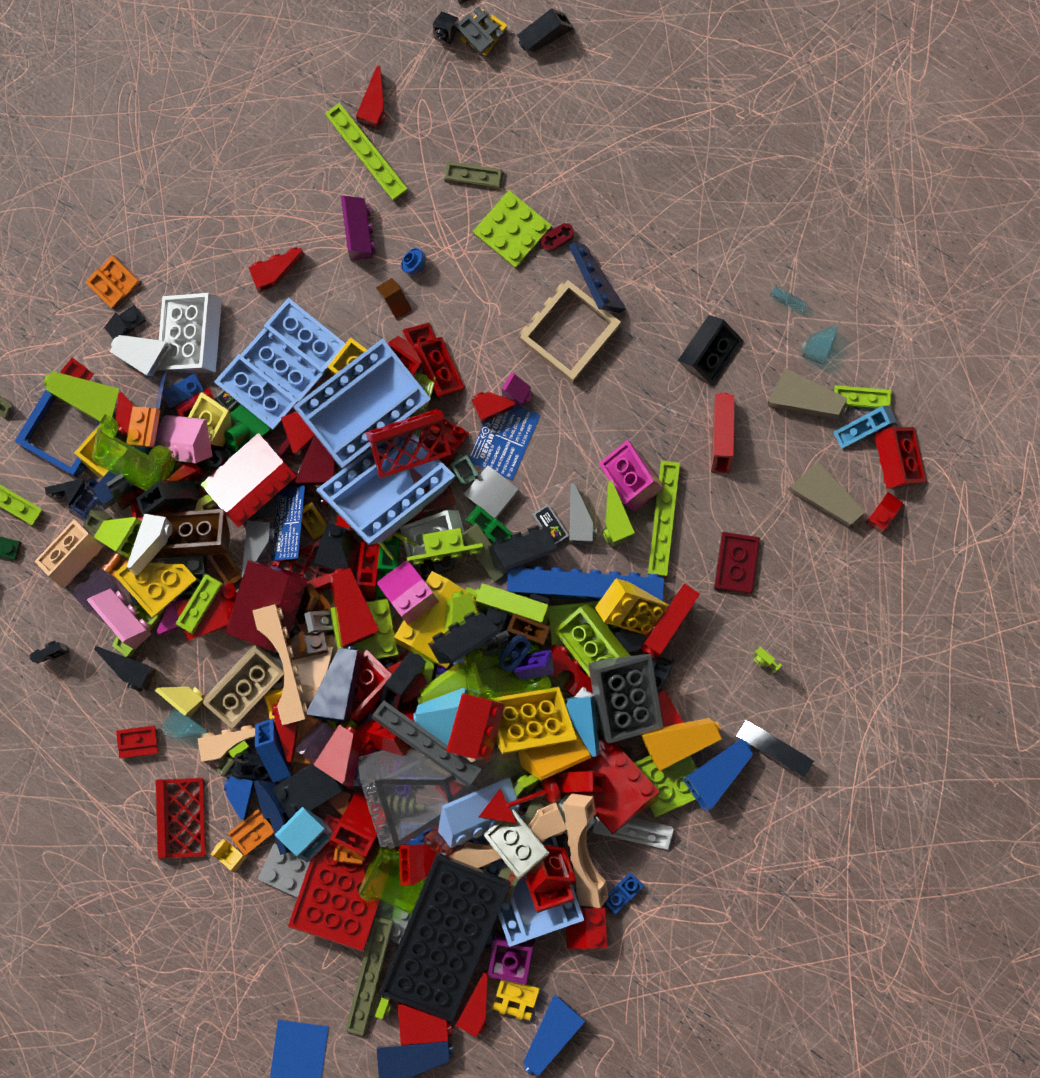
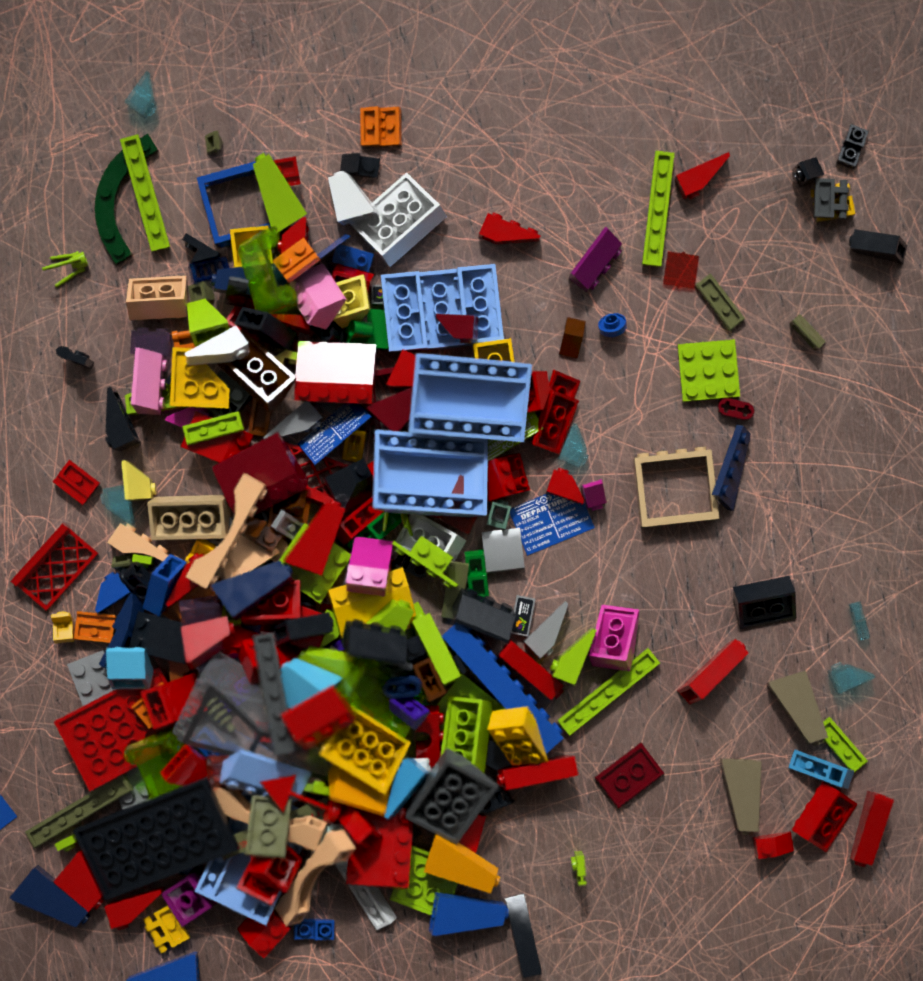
camera: 40 degrees right, 5 degrees up
red fence [365,409,452,478] -> none
none -> dark red slope [436,314,479,344]
none -> red slope [498,640,564,700]
none -> clear light blue slope [558,423,589,468]
none -> clear red piece [663,251,699,289]
none -> olive slope [790,314,825,350]
none -> red slope [850,791,894,867]

